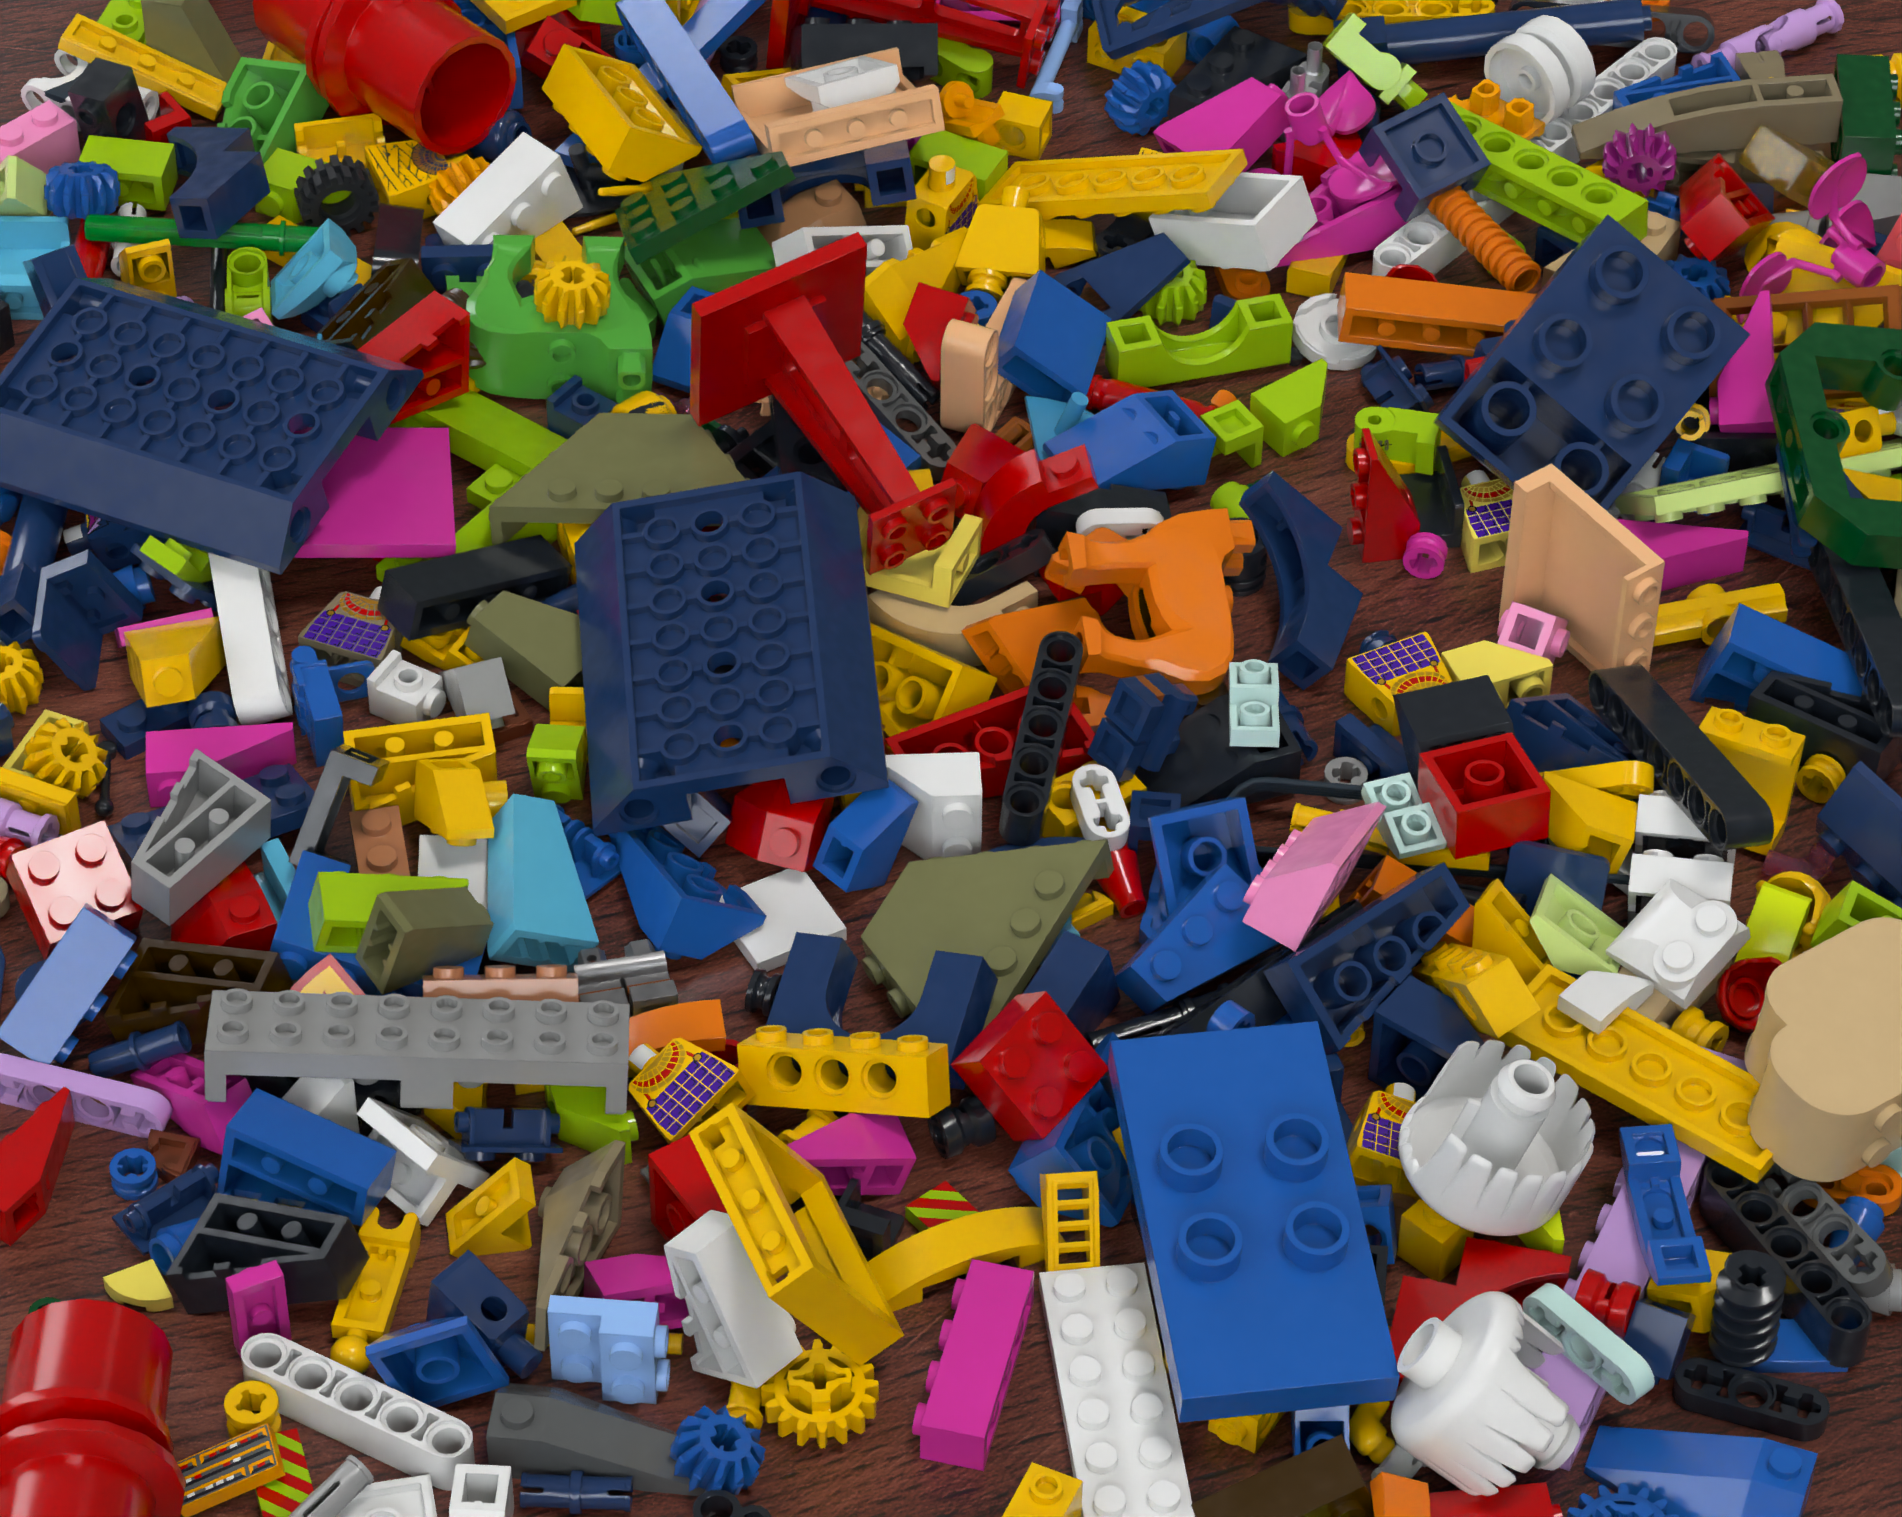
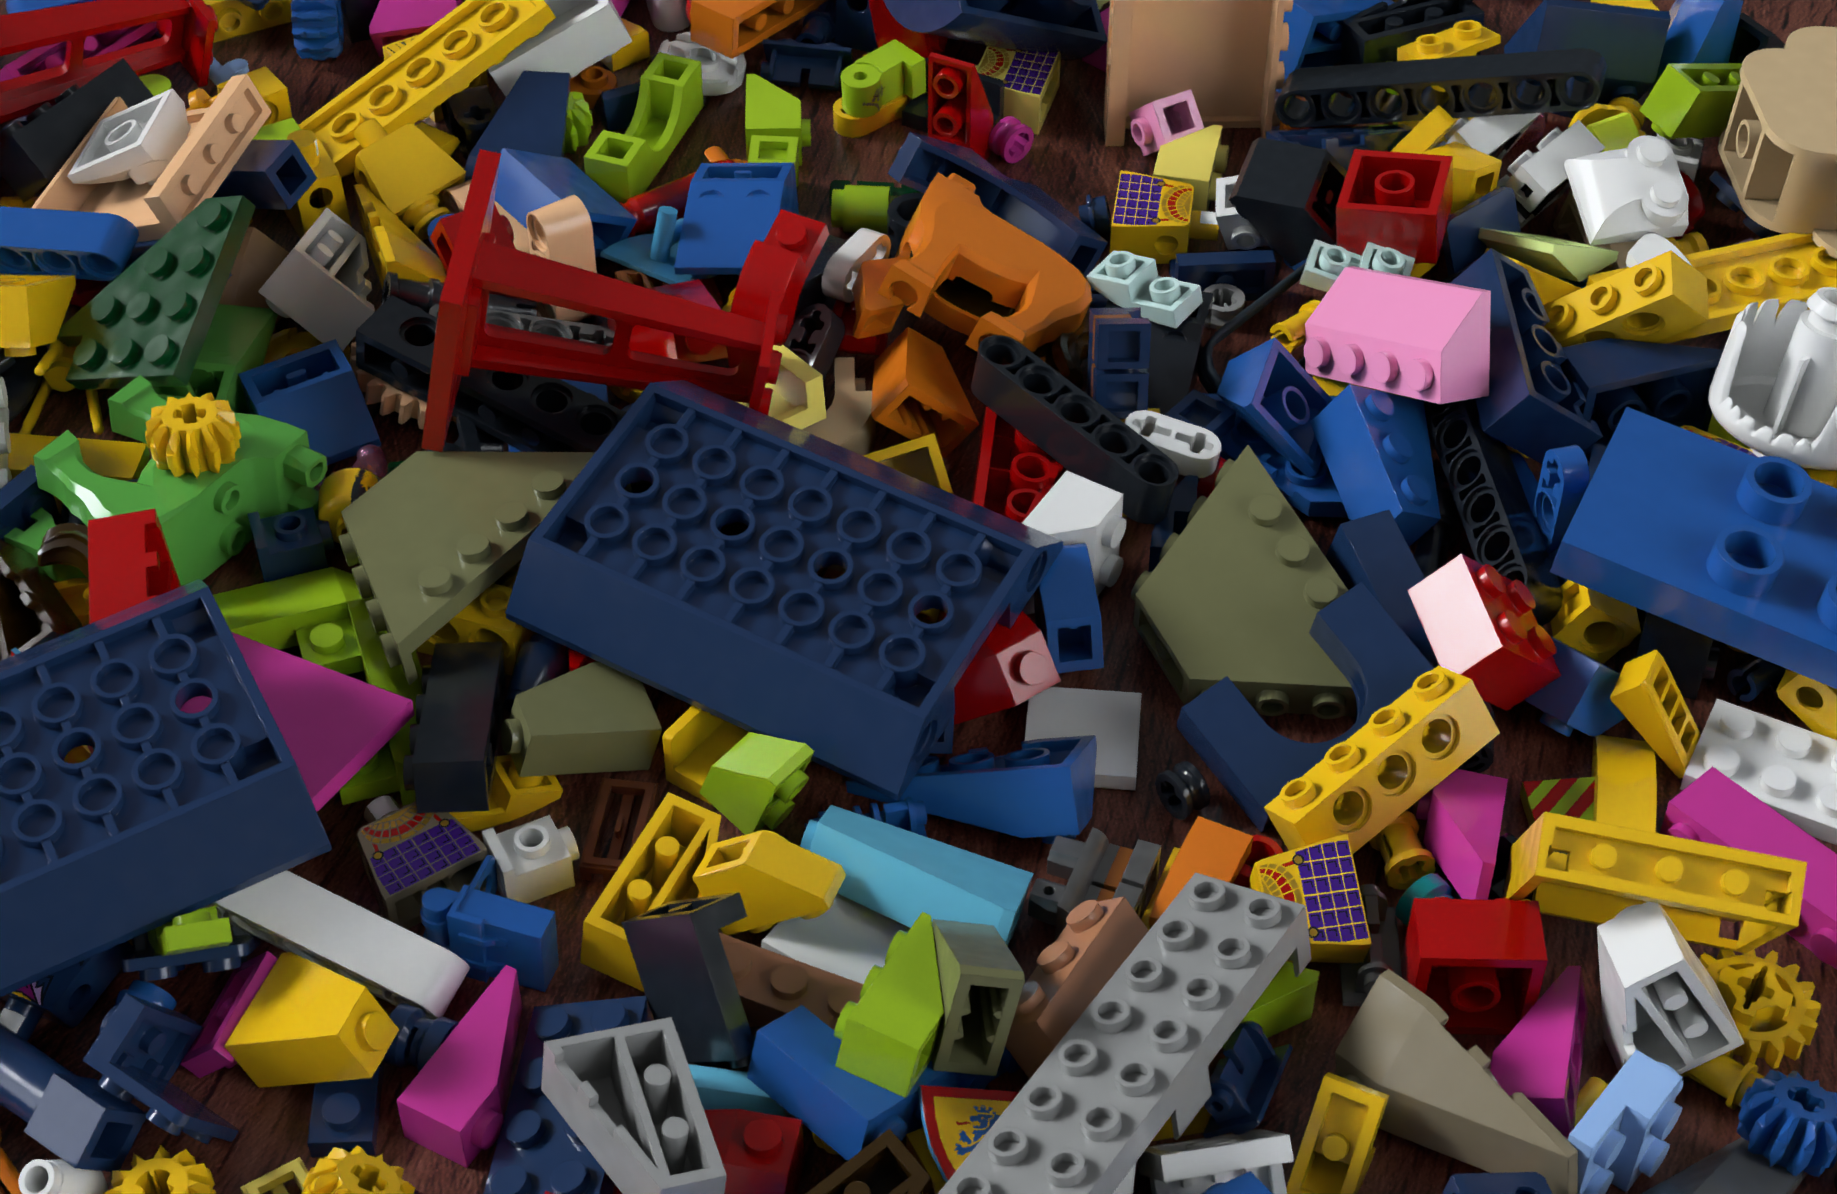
camera: 55 degrees left, 0 degrees up
light grey slope [438,657,515,729] -> none

